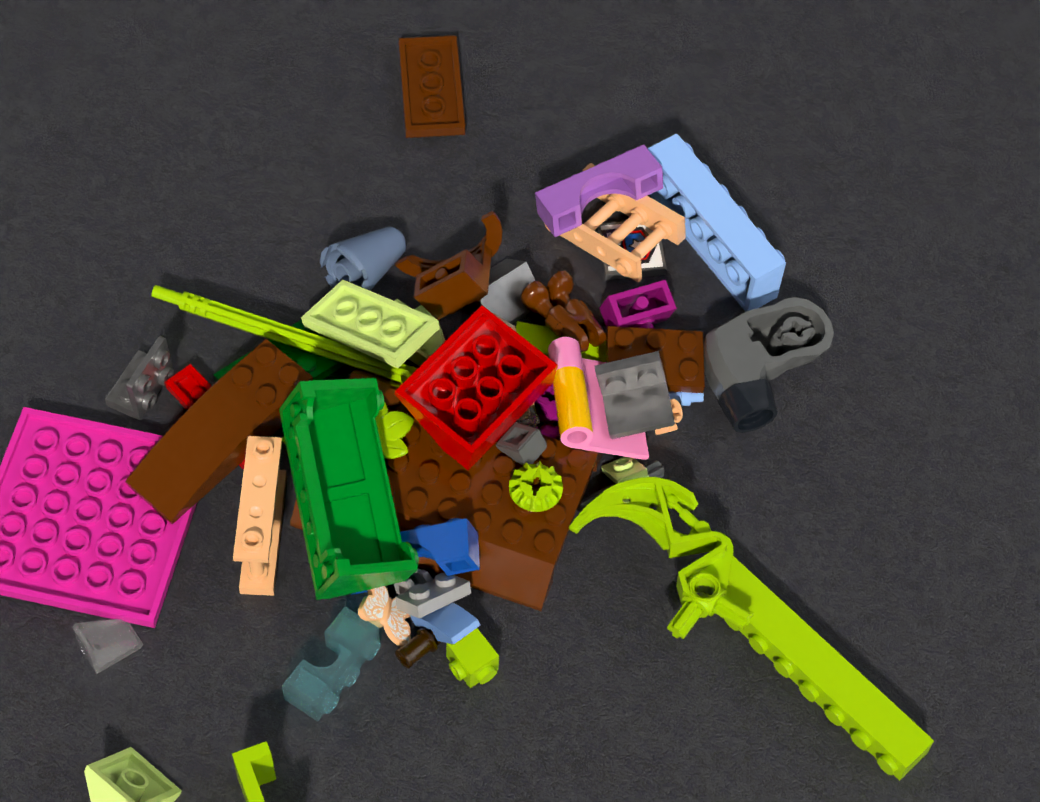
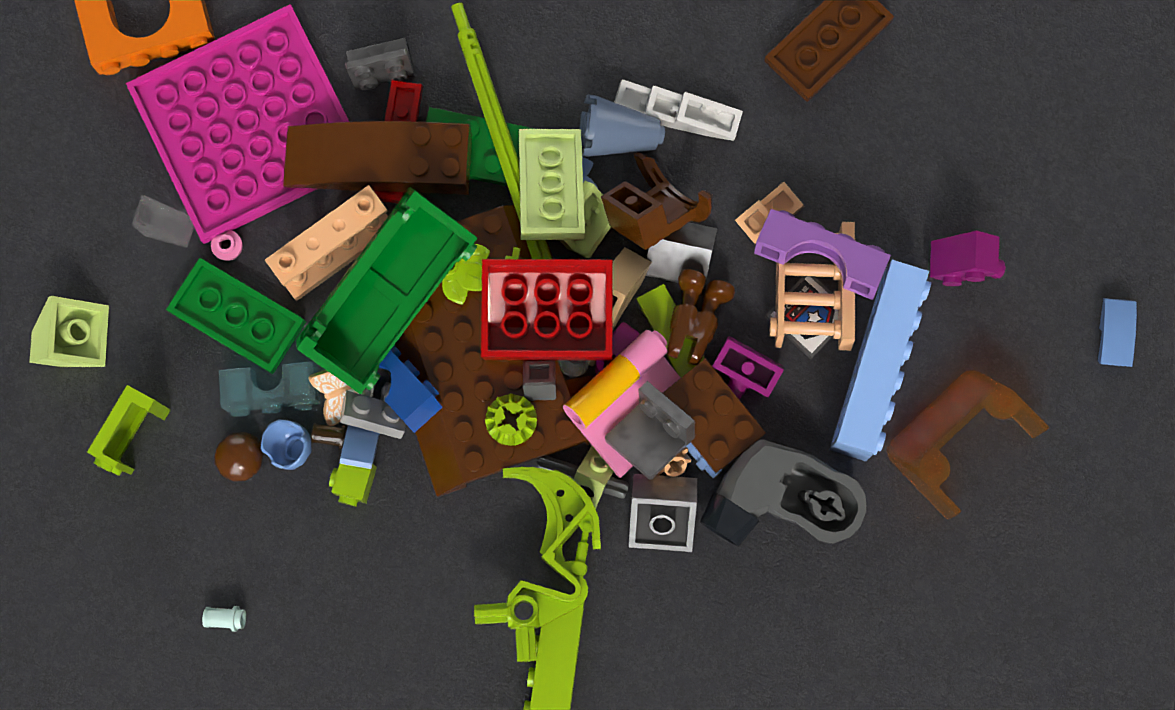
camera: 60 degrees right, 20 degrees up
none -> green plate [166,258,306,374]
none -> bright pink plate [211,230,243,261]
none -> reddish brown hair [214,432,264,482]
none -> medium blue hair [261,419,312,470]
none -> white slope [614,79,743,141]
none -> flat silver slope [629,474,697,552]
none -> light nougat slope [735,182,805,244]
none -> clear orange windscreen [887,370,1049,520]
none -> magenta brick [930,230,1006,286]
none -> medium blue slope [1098,298,1137,367]

